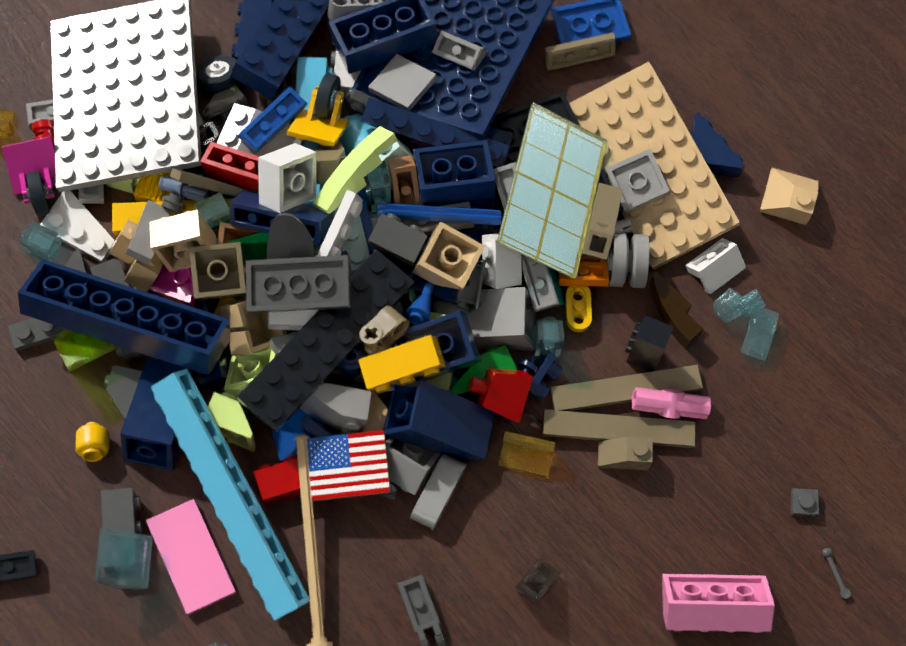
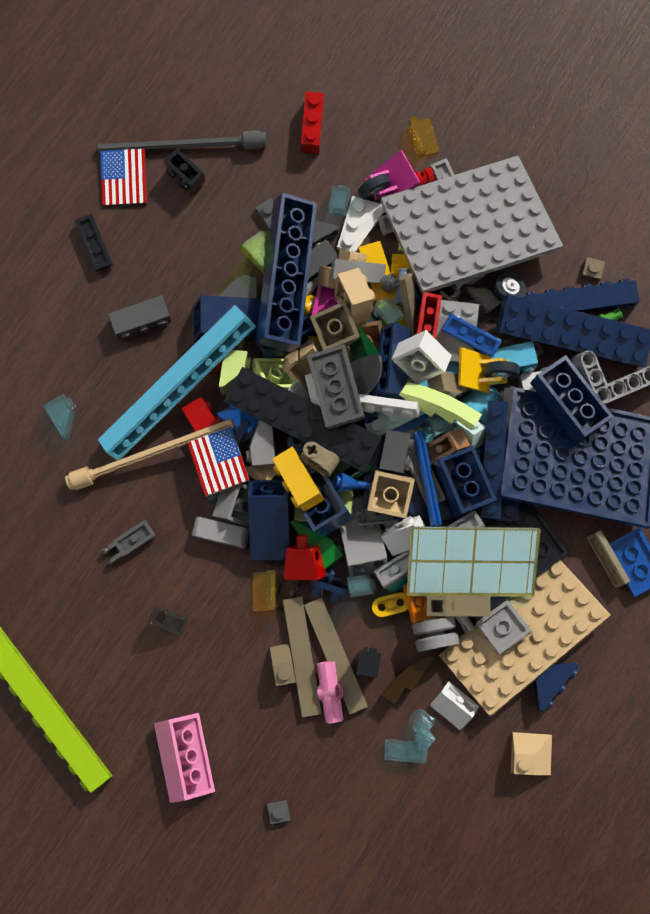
camera: 80 degrees right, 10 degrees up
yellow head [76,422,109,462] -> none
clear light blue slope [95,529,152,589] -> none
bright pink tile [146,499,236,615] -> none
light grey tile [368,54,437,111] -> none
light grey slope [432,30,487,71] -> none
dark grey hinge [822,548,851,599] -> none

